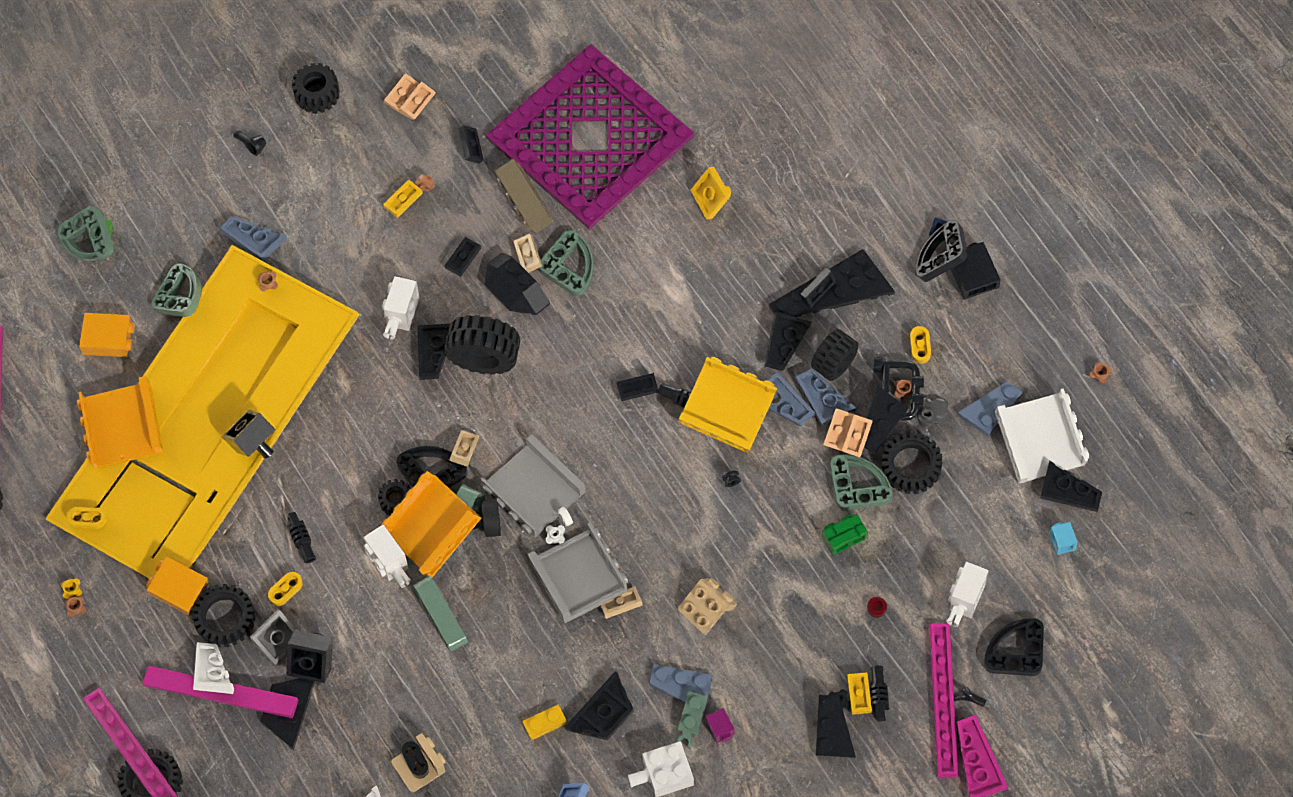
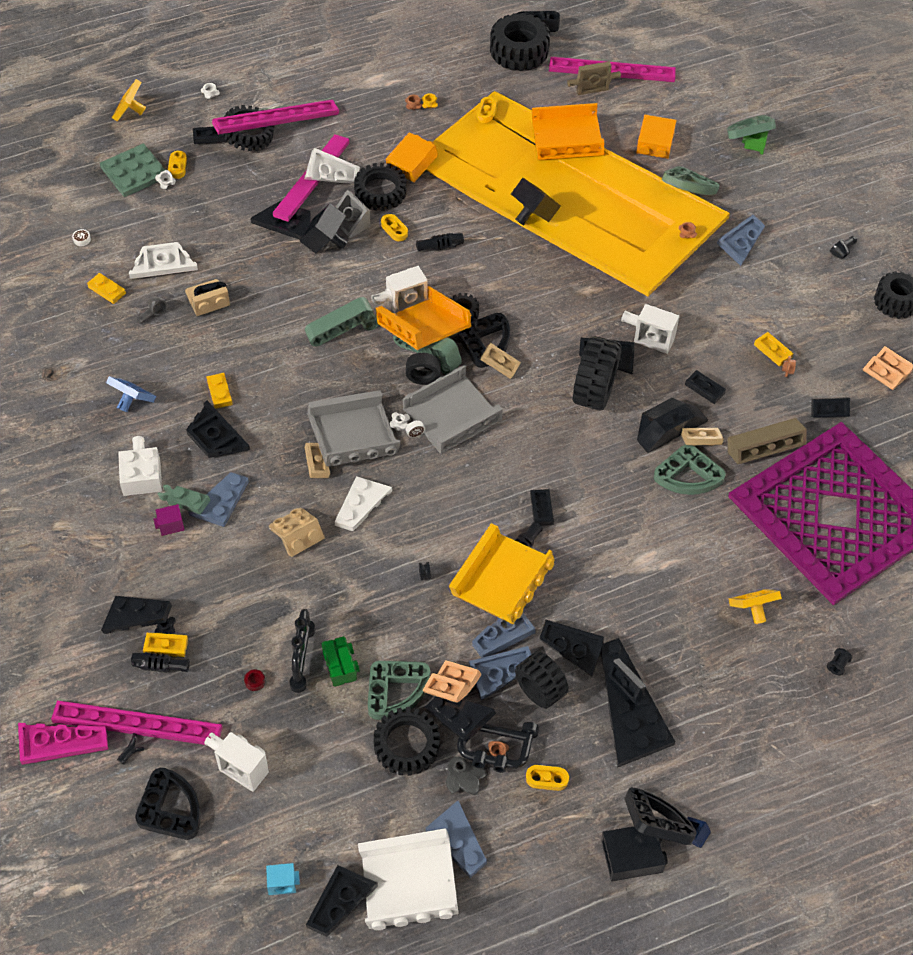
camera: 95 degrees right, 10 degrees down
none -> black bar [289,609,315,693]
none -> white wing [335,476,392,531]
none -> dark tan plate [567,61,621,95]
none -> black bush [827,648,852,676]

